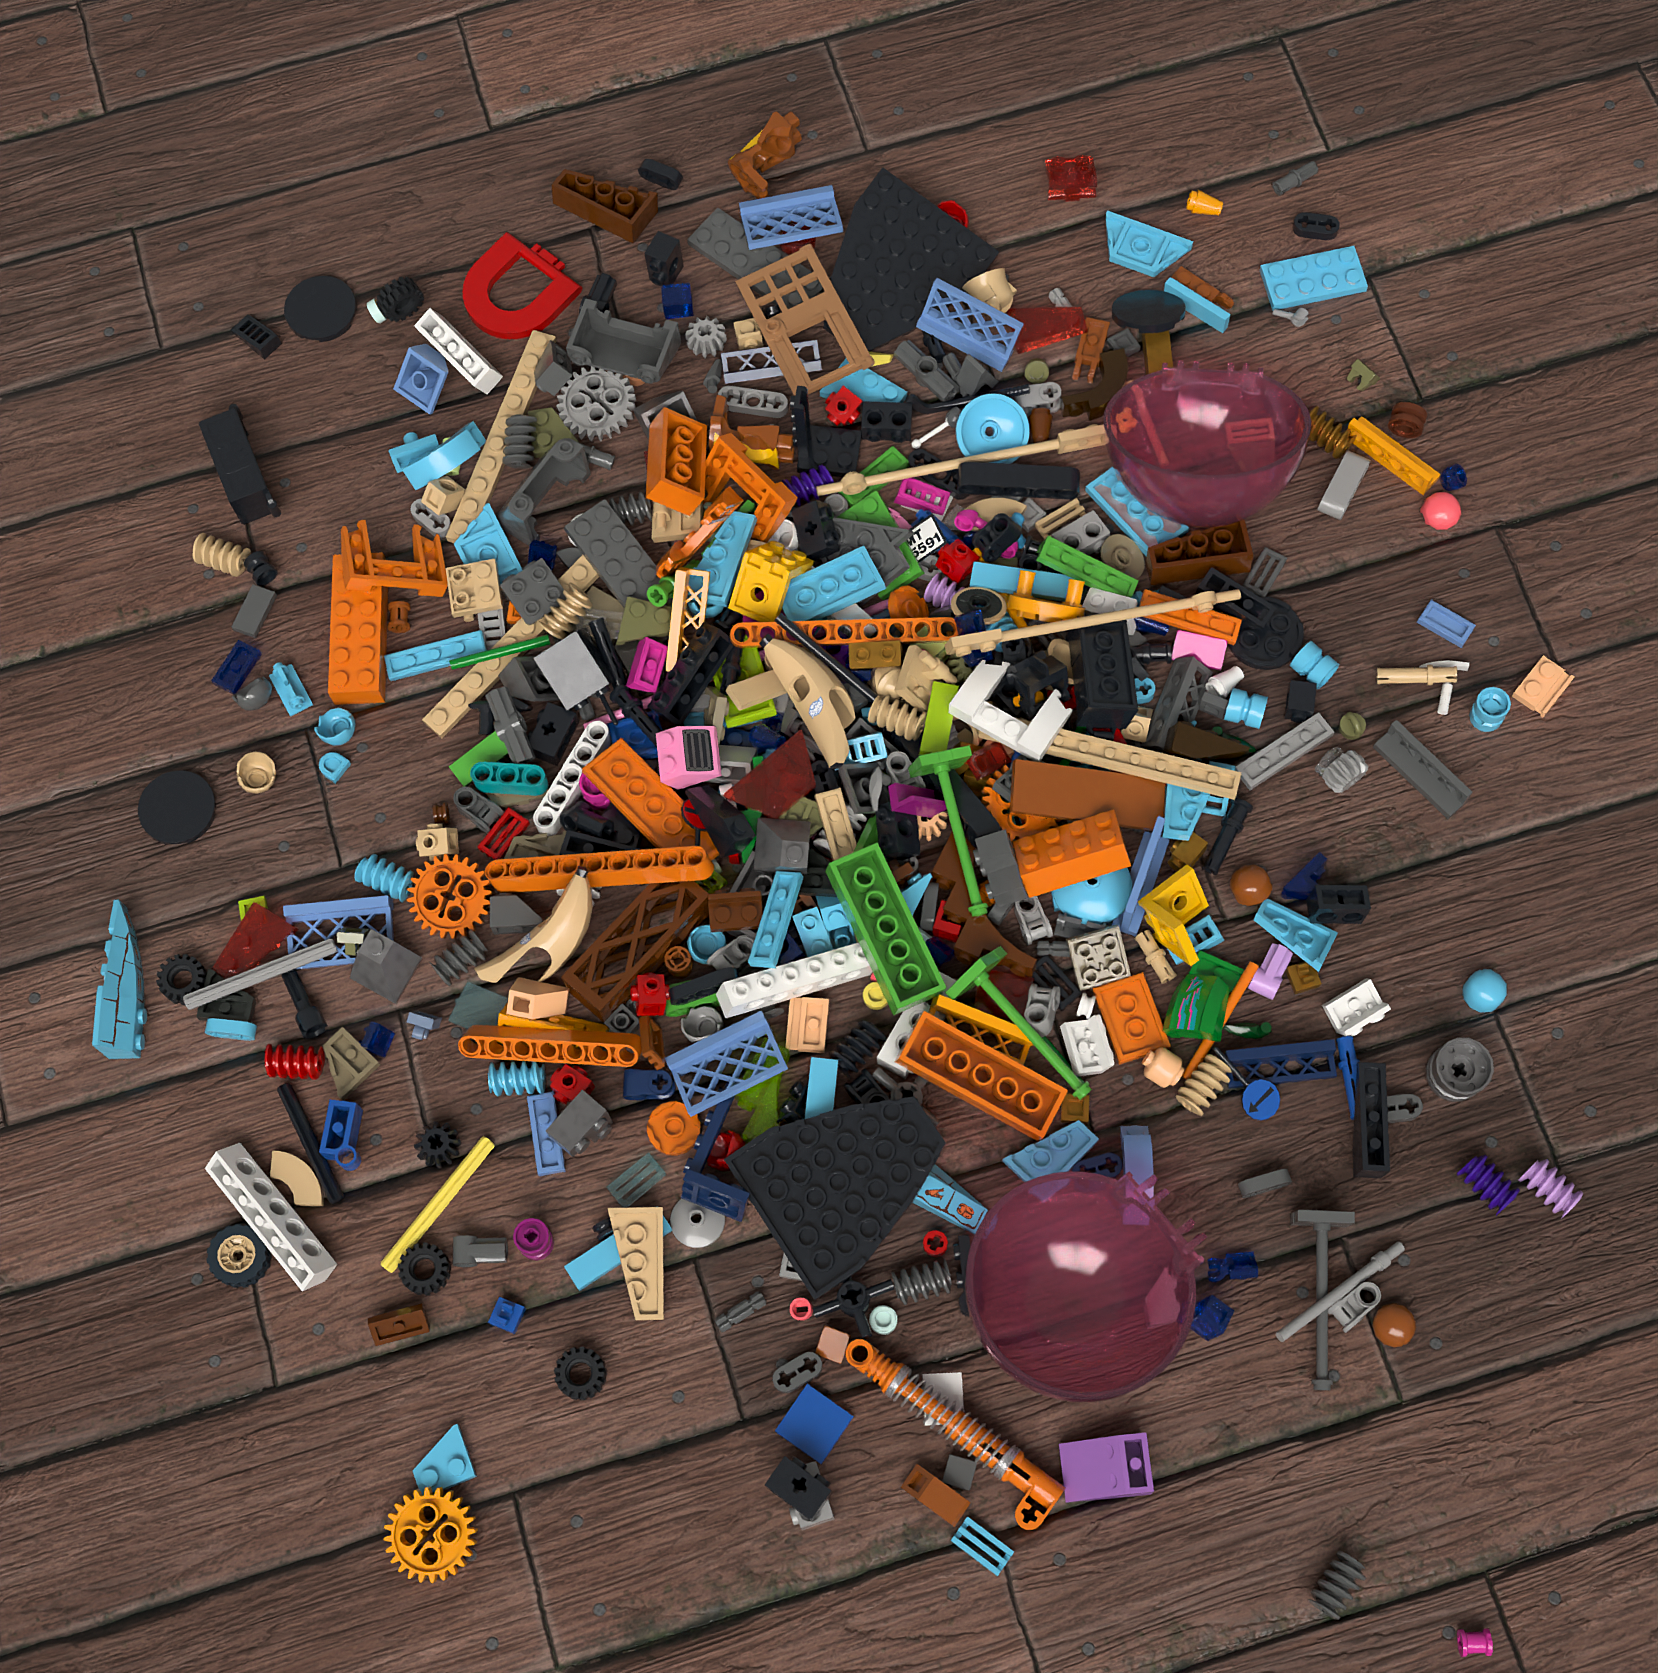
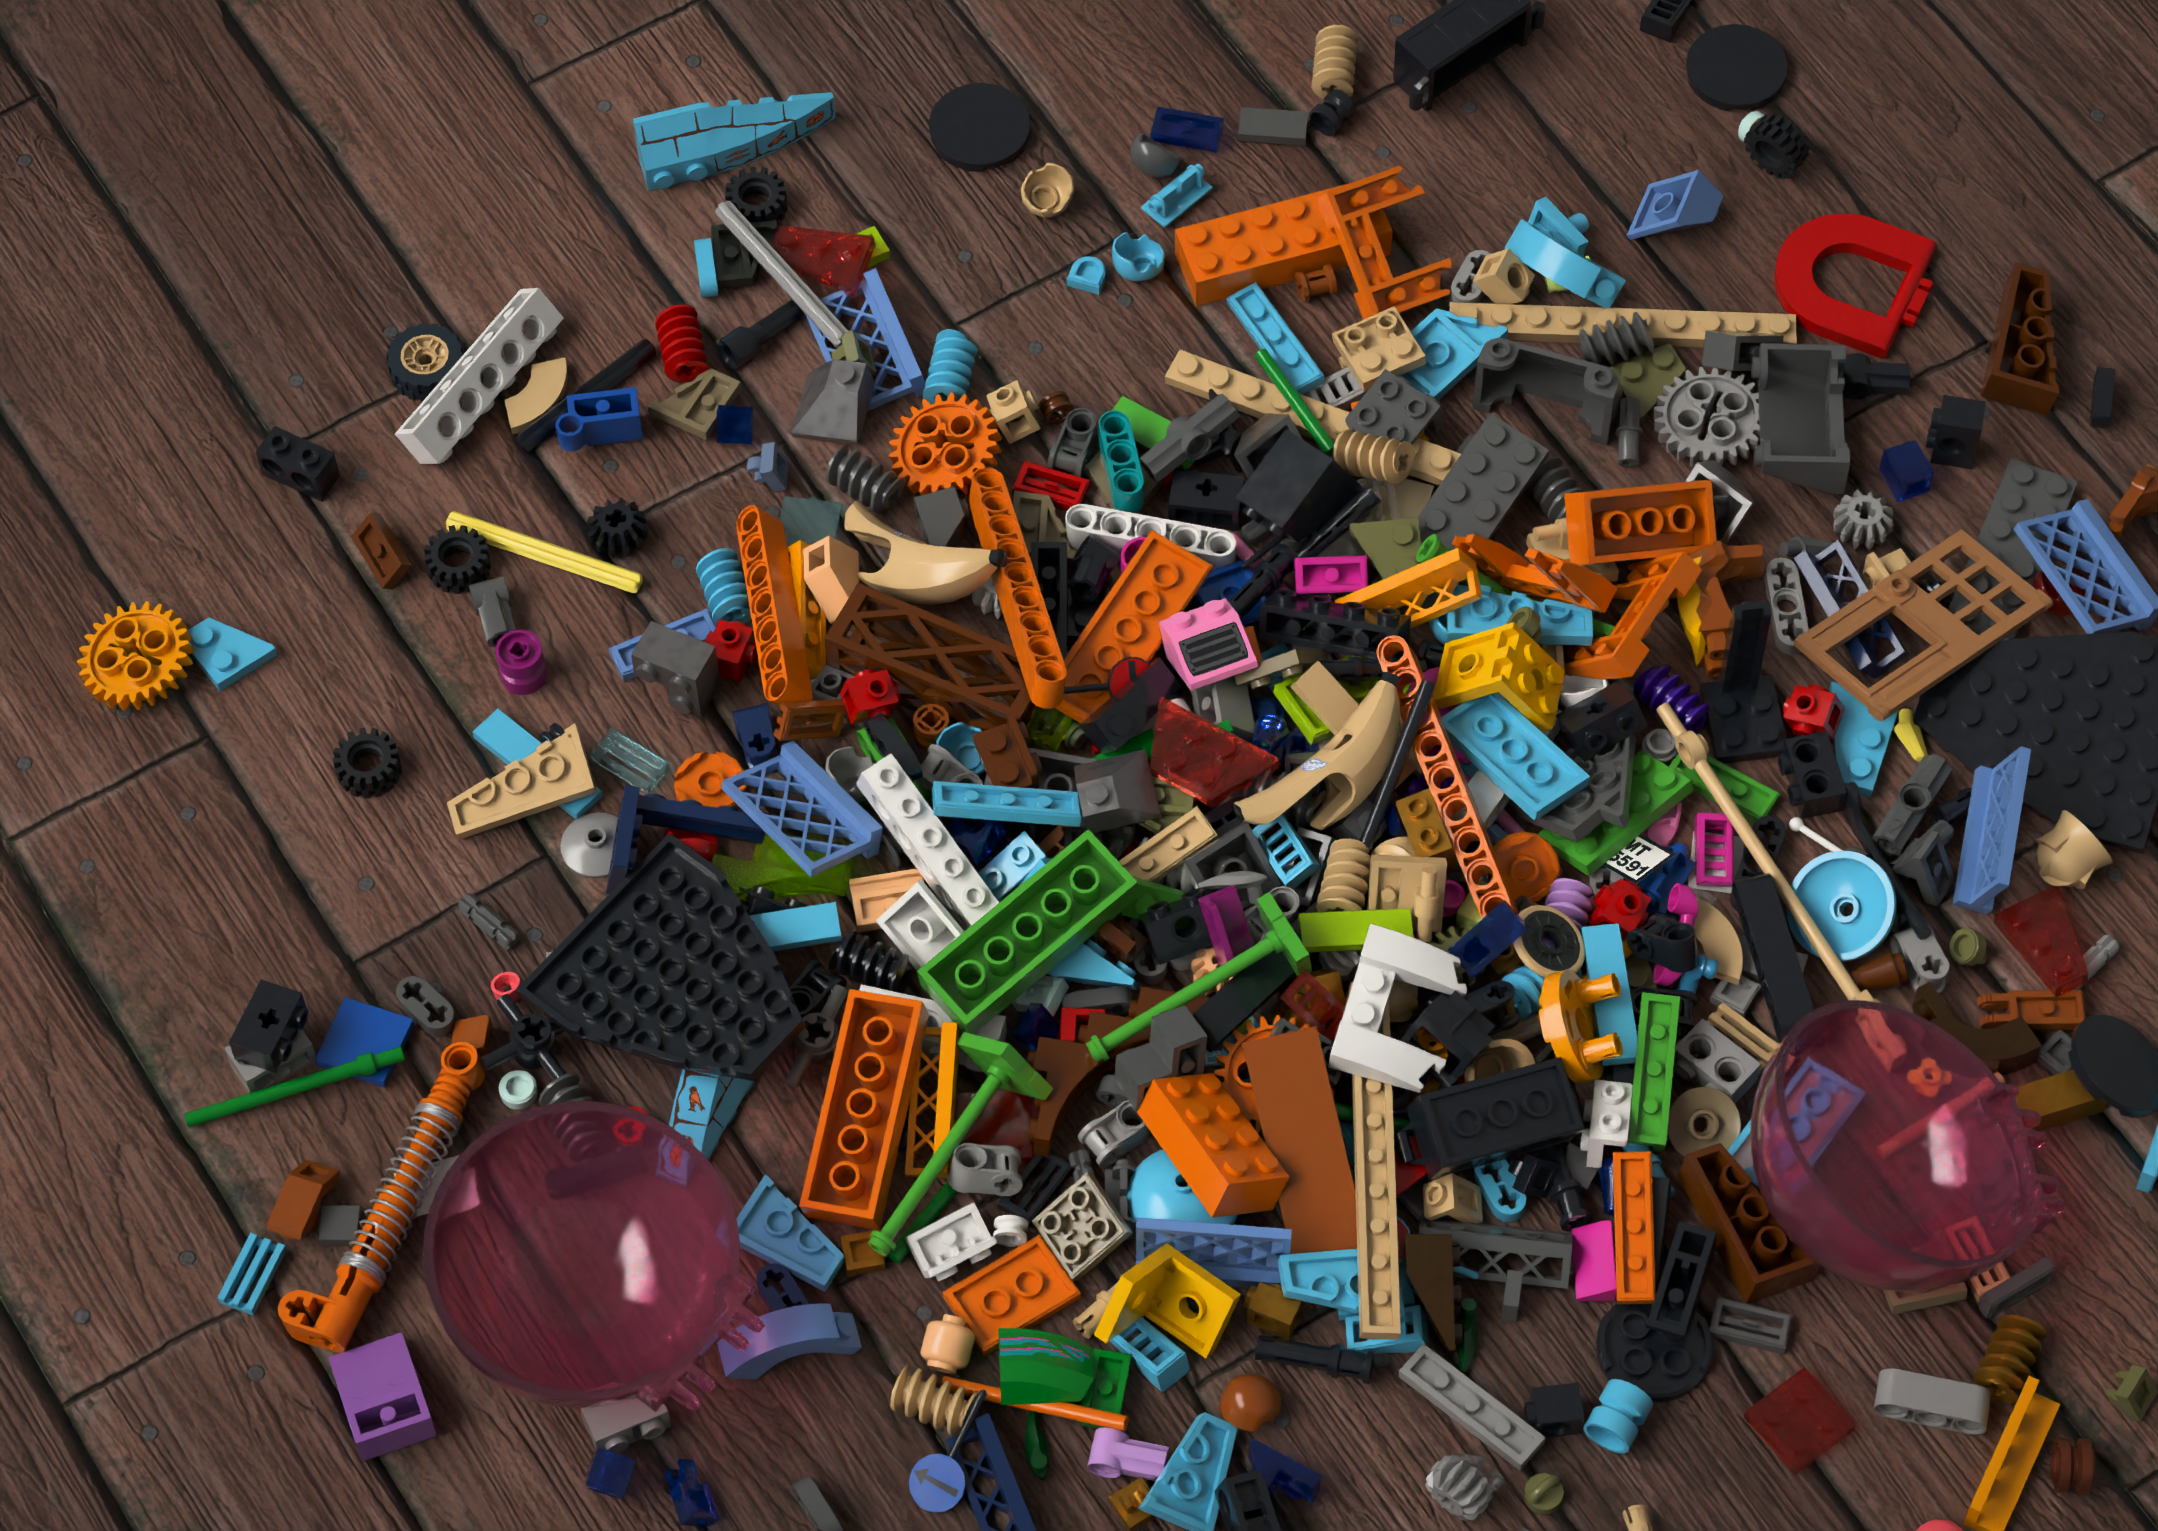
camera: 70 degrees right, 10 degrees down
white brick [414,308,503,395] -> none
blue tile [488,1297,526,1334] -> none
clear blue tile [528,539,557,571] -> none
tan bar [945,589,1241,657] -> none
white cone [1205,666,1244,699] -> none
medium azure wheel [1224,688,1268,729] -> none
none -> green bar [184,1046,406,1128]
none -> black brick [256,426,340,502]
none -> white slope [876,880,964,970]
none -> olive tile [1507,606,1541,644]
none -> clear red plate [1744,1368,1856,1475]

